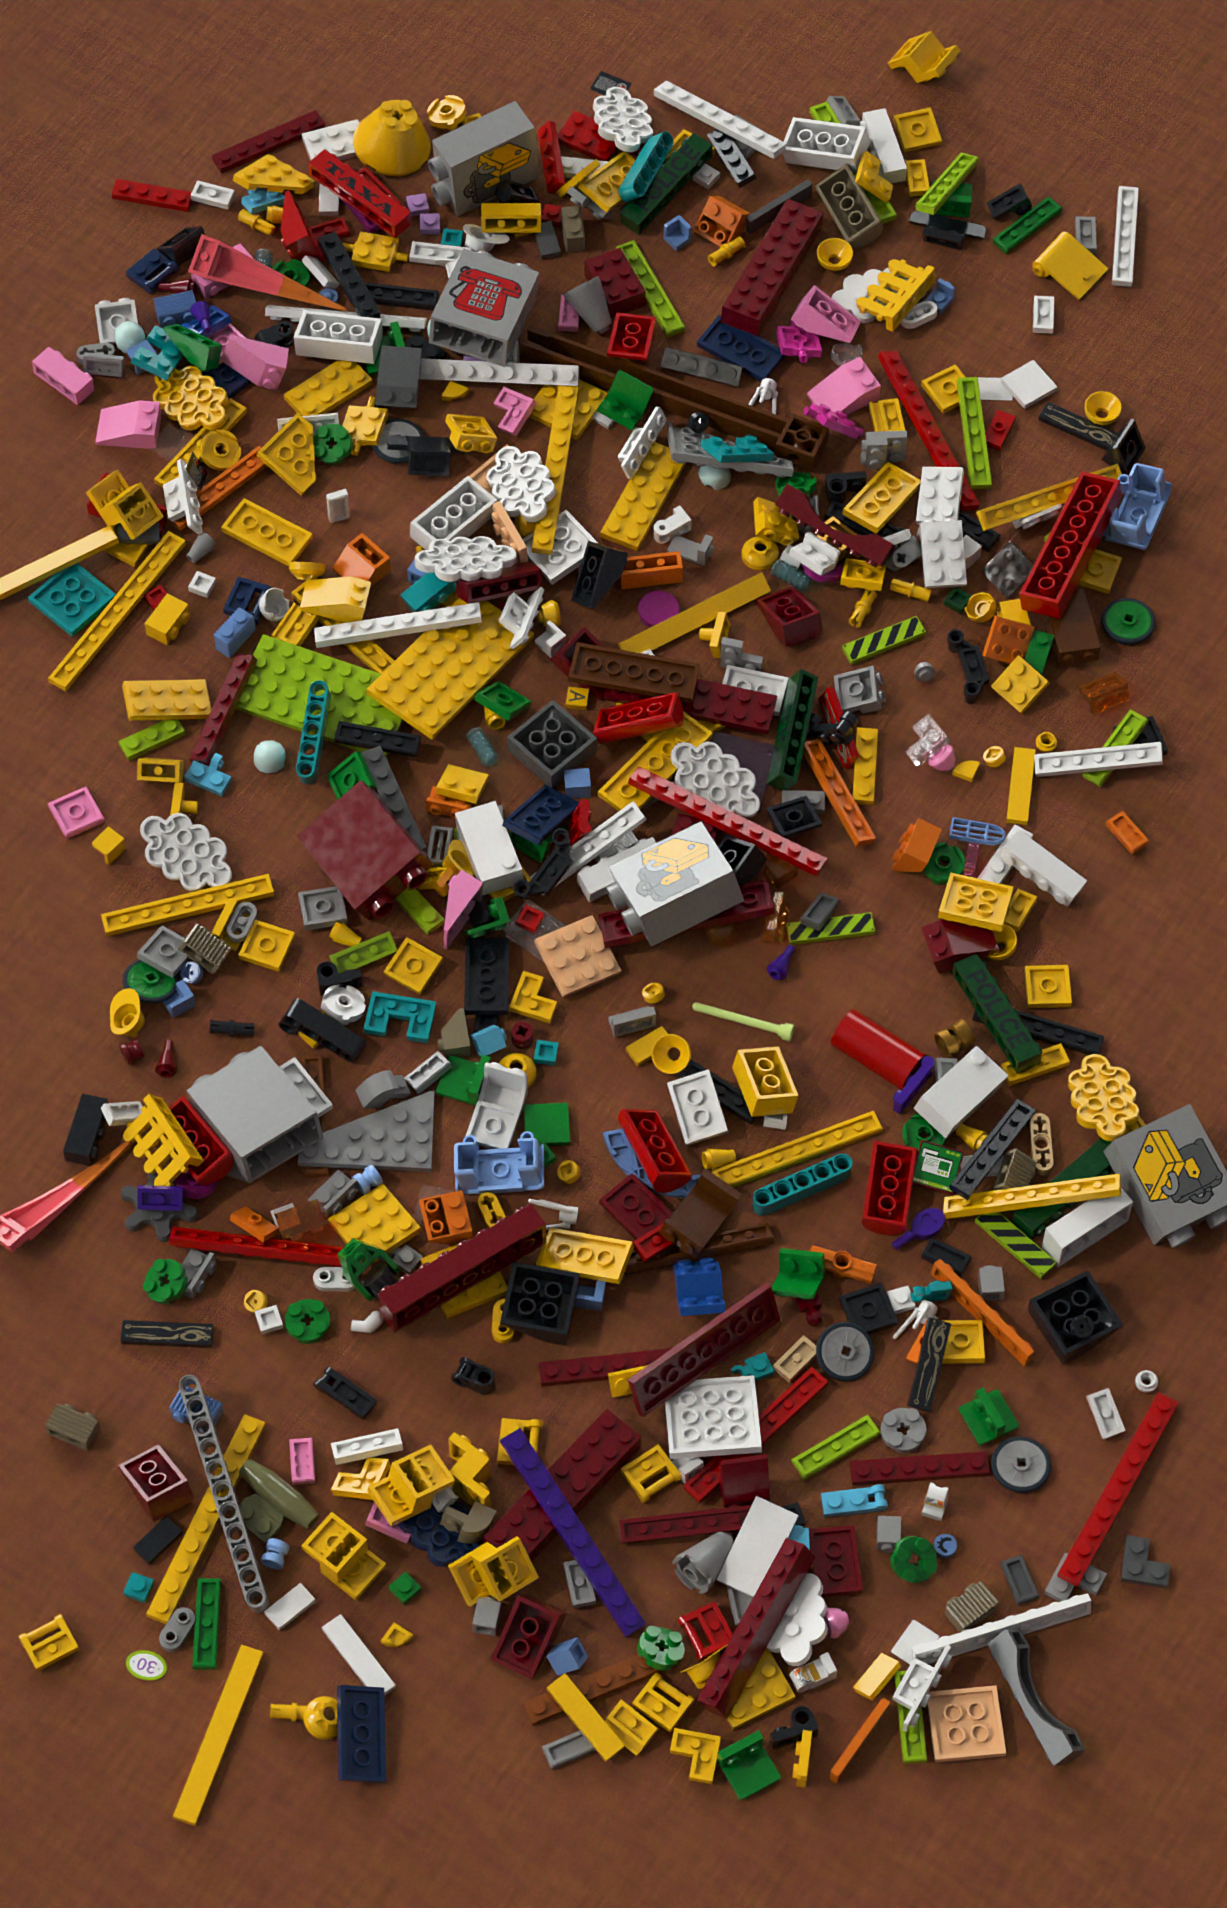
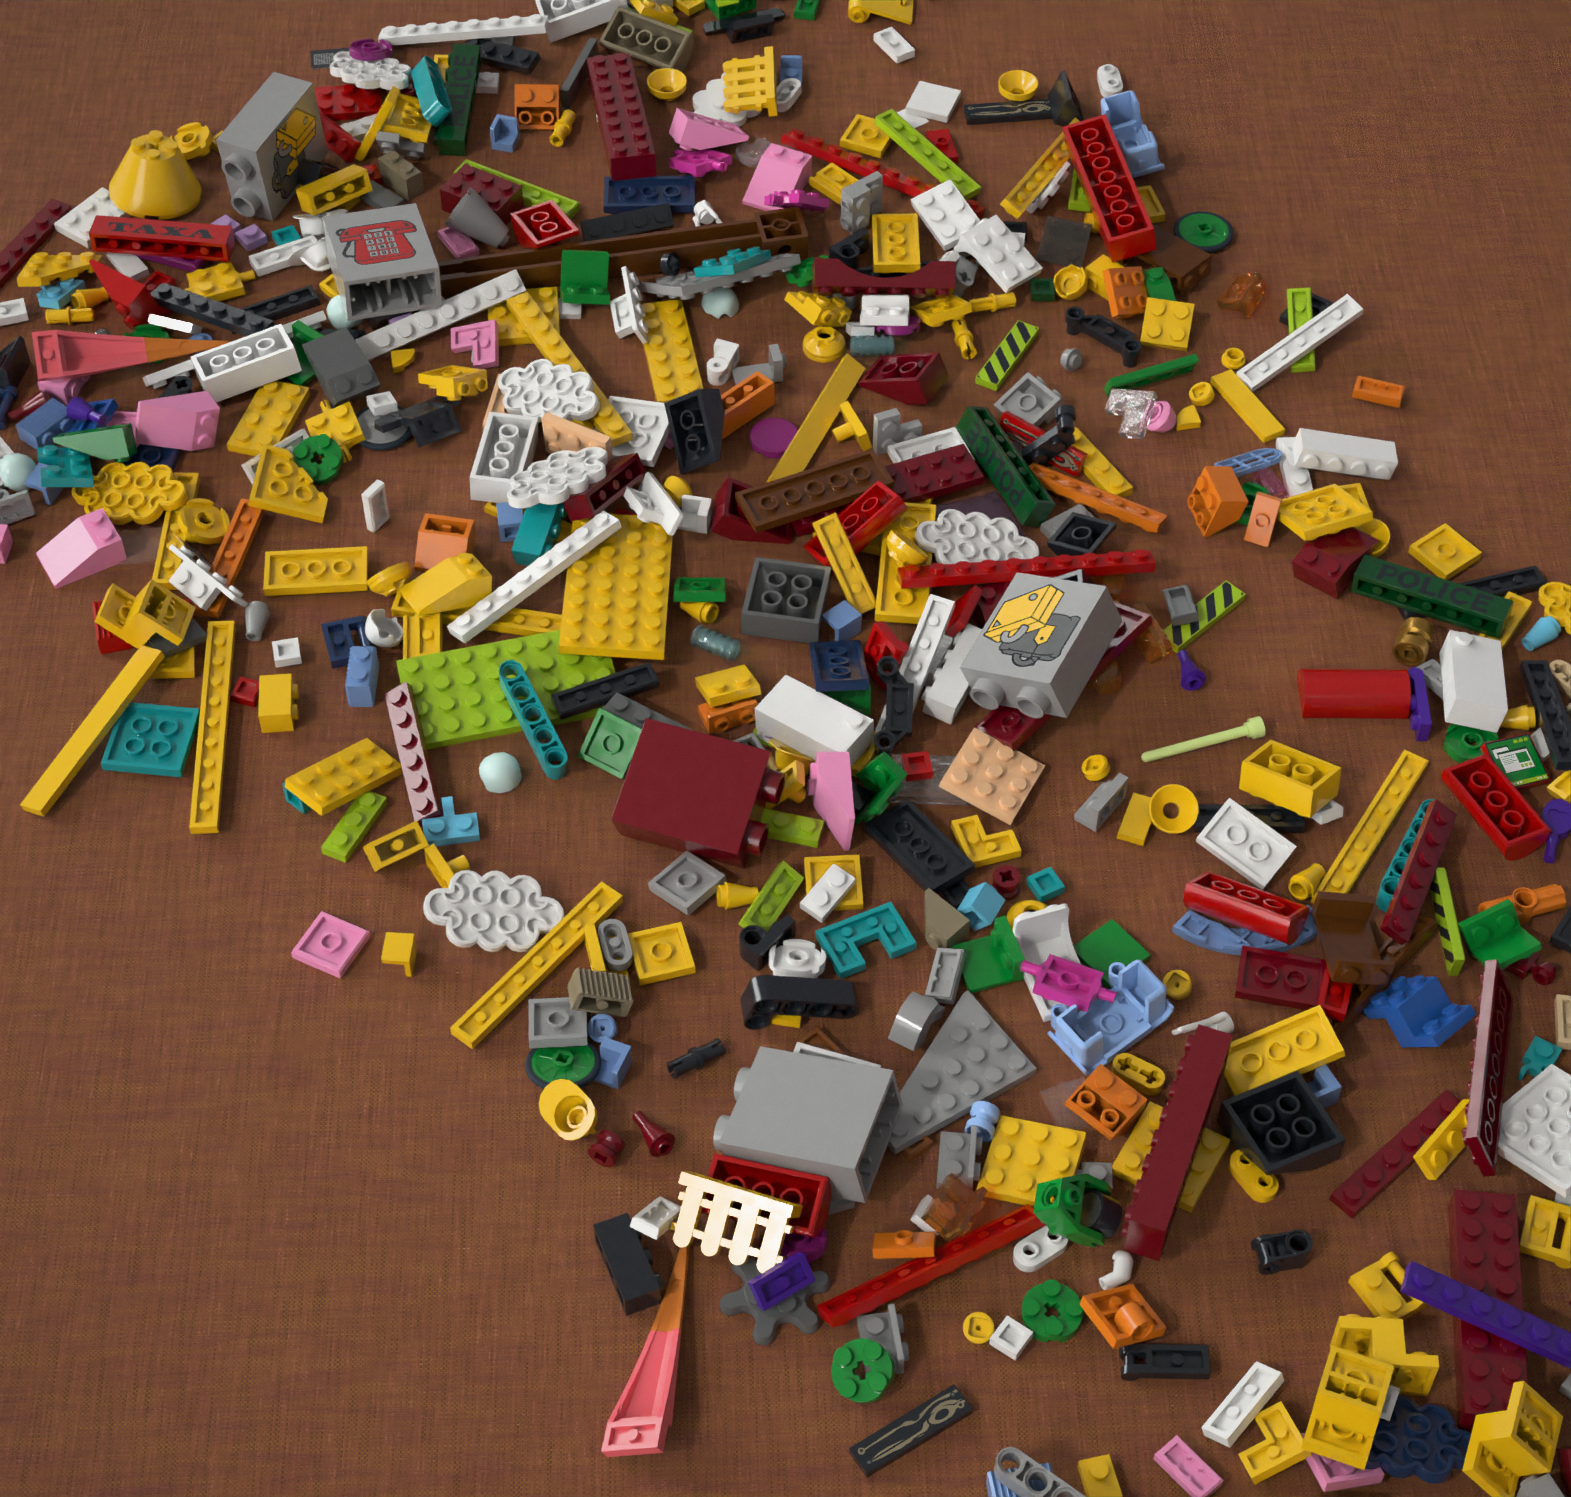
camera: 35 degrees left, 10 degrees down
dark tan brick [440,1501,496,1544] -> none
yellow tile [566,687,589,710] -> none
none -> magenta tile [349,38,392,61]
none -> white plate [366,391,398,416]
none -> white plate [800,863,856,923]
none -> yellow tile [812,512,876,614]
none -> yellow piece [887,529,929,566]
none -> red tile [945,585,982,637]
none -> dark pink plate [1020,954,1117,1012]
none -> orange plate [1079,1284,1167,1349]
none -> white plate [1097,64,1123,97]
none -> green tile [1104,354,1199,396]
none -> orange plate [1244,492,1282,547]
none -> dark red plate [1380,799,1457,945]
none -> lime tile [1430,868,1465,976]
none -> medium azure cone [1521,616,1561,651]

